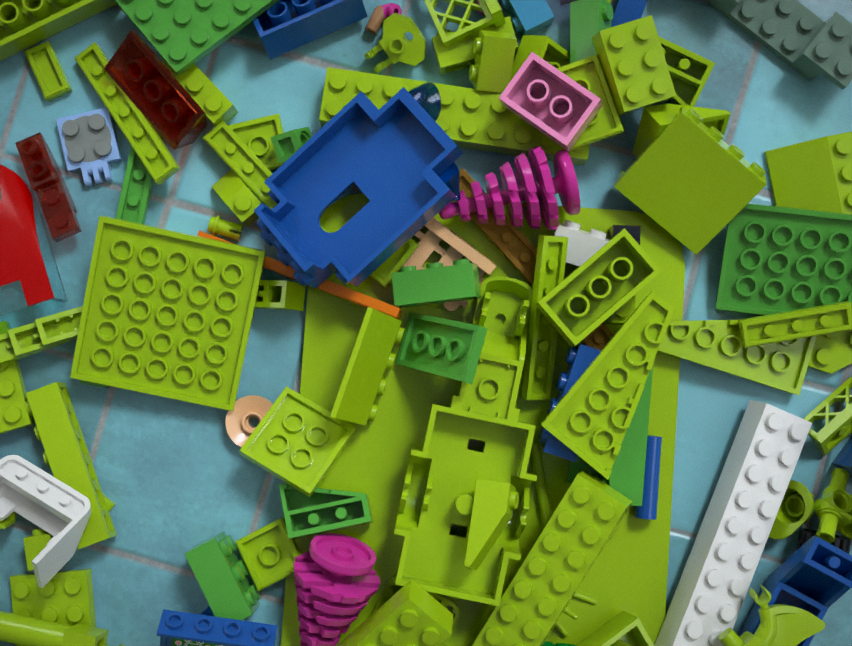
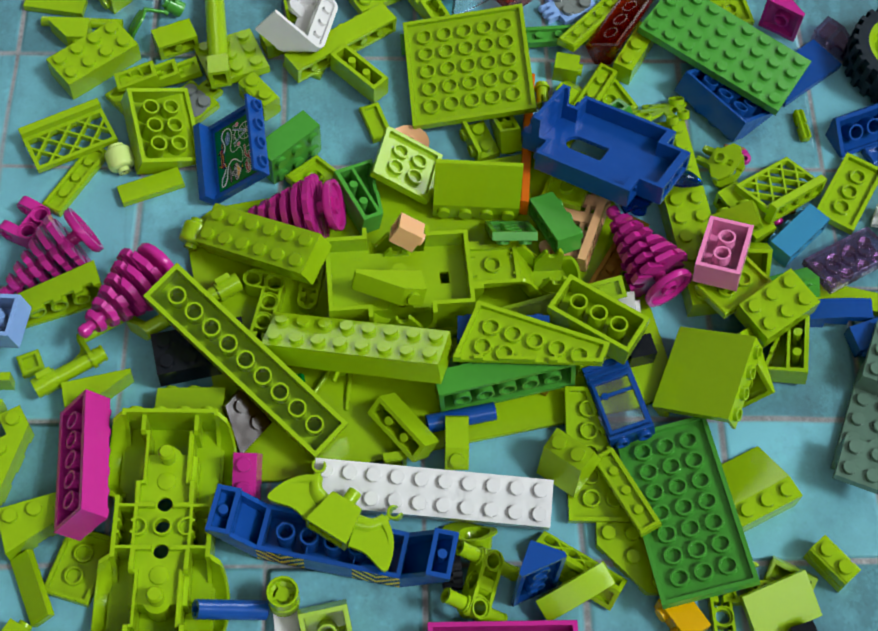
camera: 75 degrees right, 25 degrees down
none -> lime brick [238,72,281,121]
none -> lime brick [330,43,388,103]
none -> lime tile [359,102,389,144]
none -> lime brick [367,392,440,462]
none -> lime tile [382,450,407,466]
none -> light nougat brick [389,213,426,252]
none -> lime slope [444,415,469,470]
none -> lime bracket [459,120,500,161]
none -> lime slope [536,428,601,498]
none -> lime brick [552,52,583,84]
none -> blue door [582,358,655,449]
none -> lime plant [632,96,690,125]

